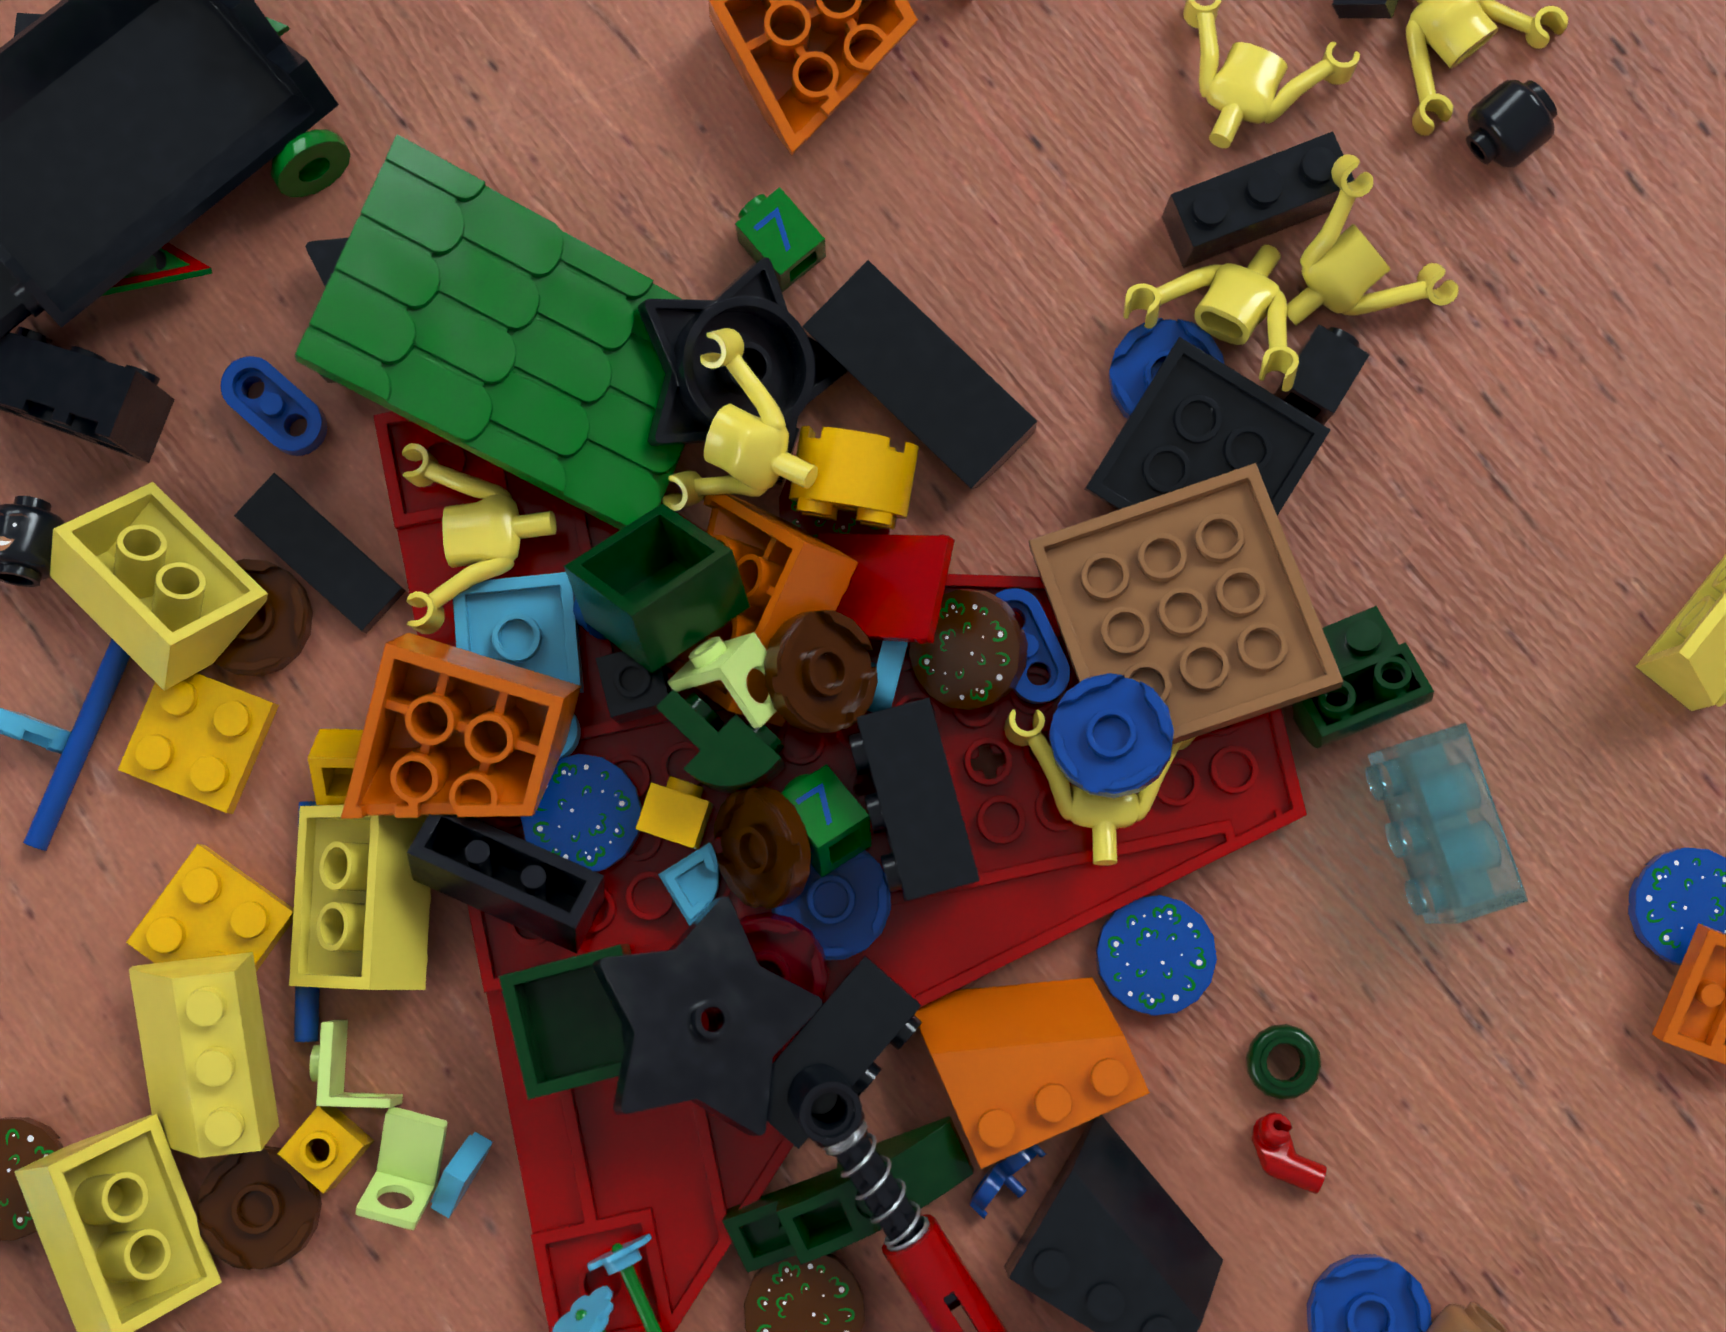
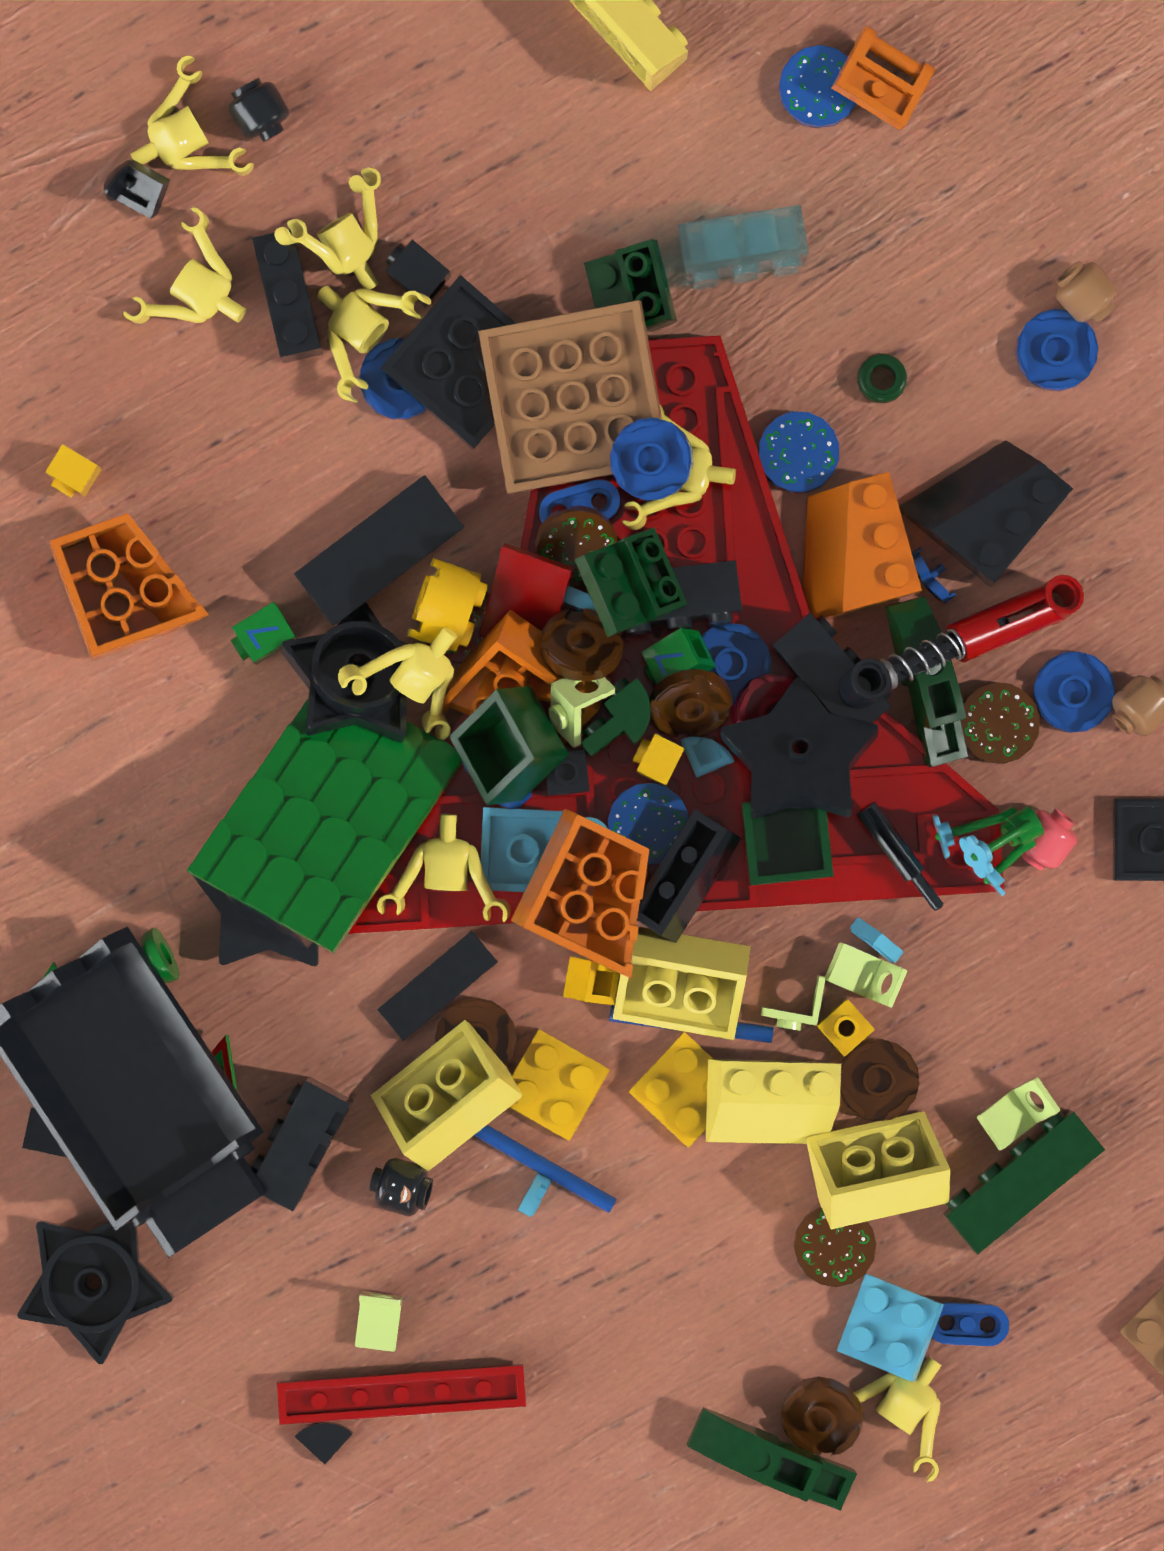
camera: 85 degrees left, 5 degrees up
blue plate [220,356,327,456] -> none
red arm [1252,1112,1327,1194] -> none
none -> dark green brick [575,527,688,637]
none -> black axle [856,801,944,911]

